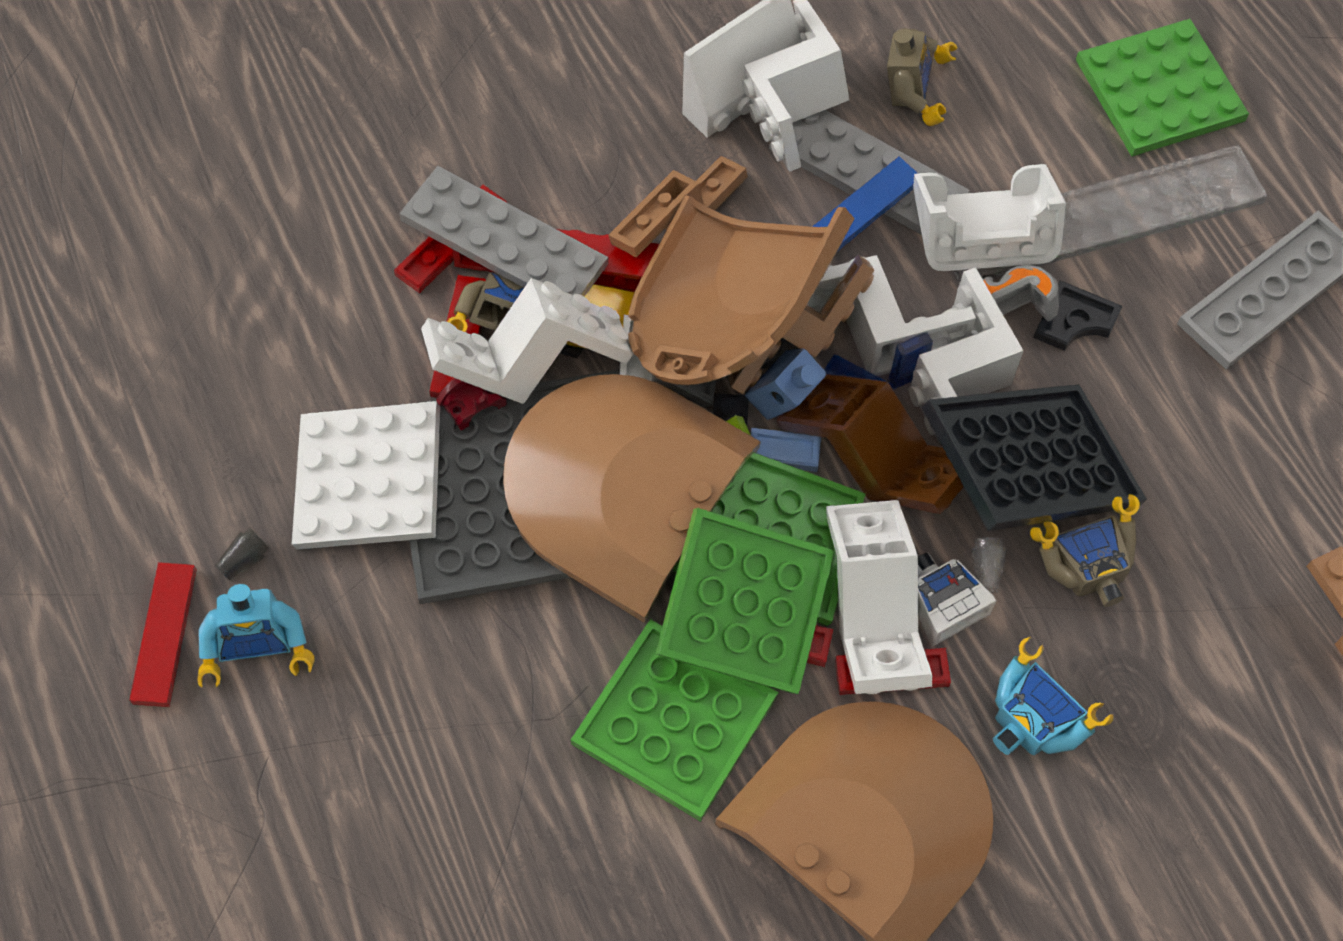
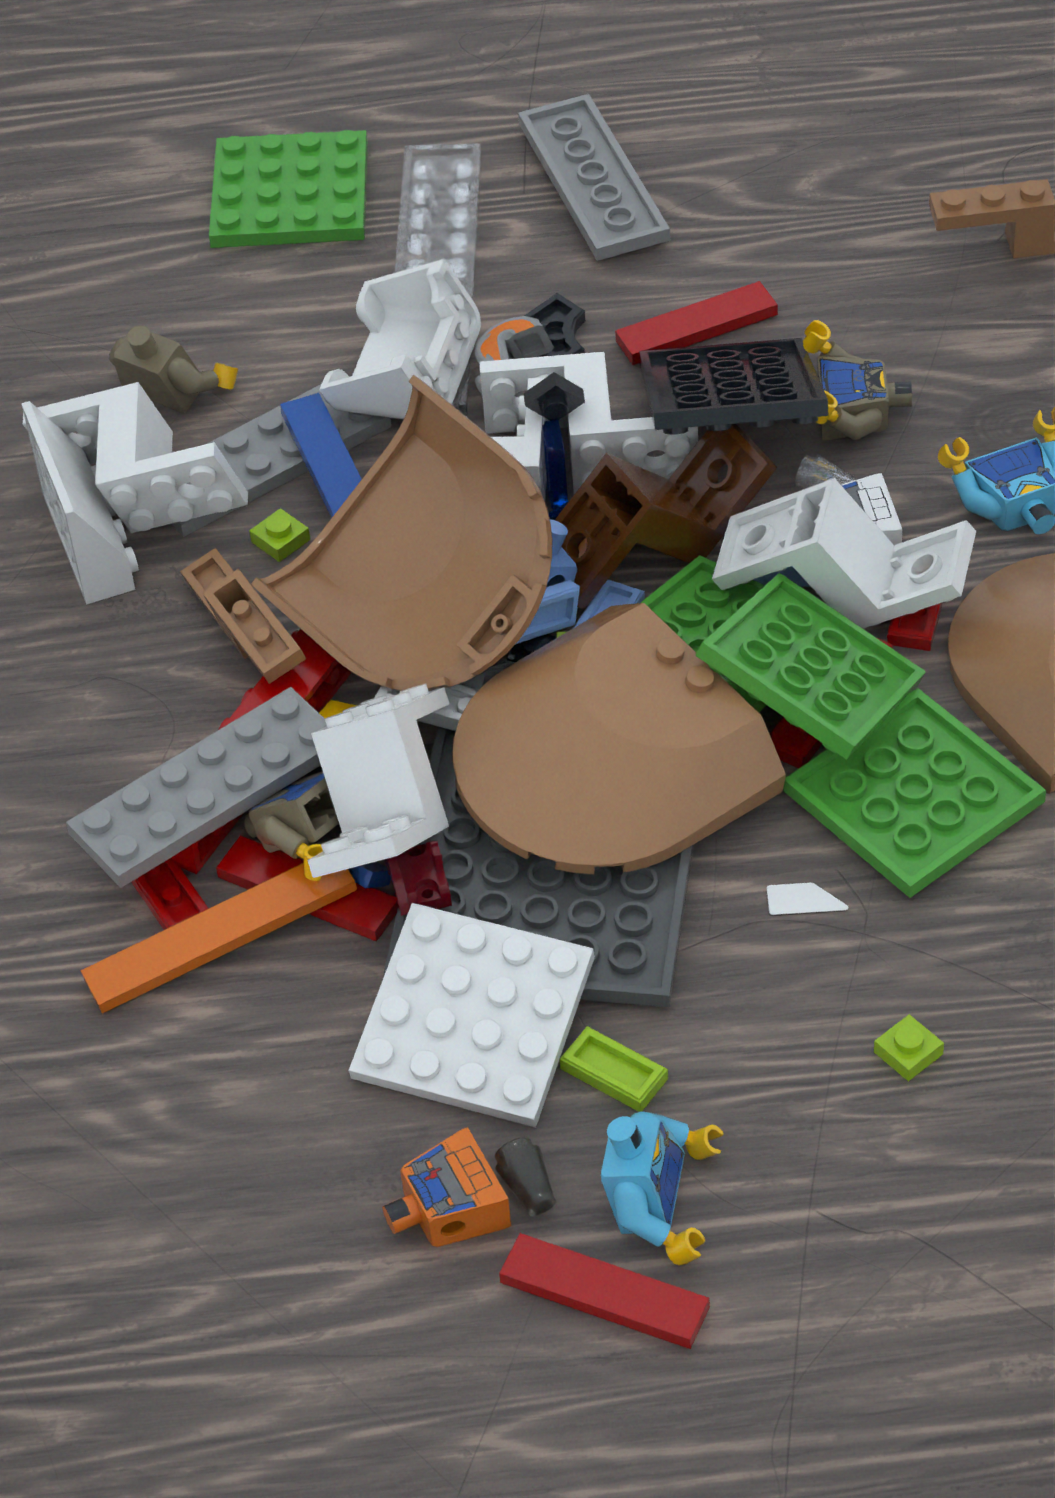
camera: 65 degrees left, 15 degrees down
none -> orange tile [80,863,357,1014]
none -> lime plate [249,508,310,562]
none -> orange torso [382,1127,511,1247]
none -> light blue tile [516,580,580,644]
none -> black plate [523,372,585,423]
none -> lime tile [559,1026,668,1112]
none -> red tile [615,281,778,365]
none -> white sticker [767,883,848,915]
none -> lime plate [874,1014,944,1082]

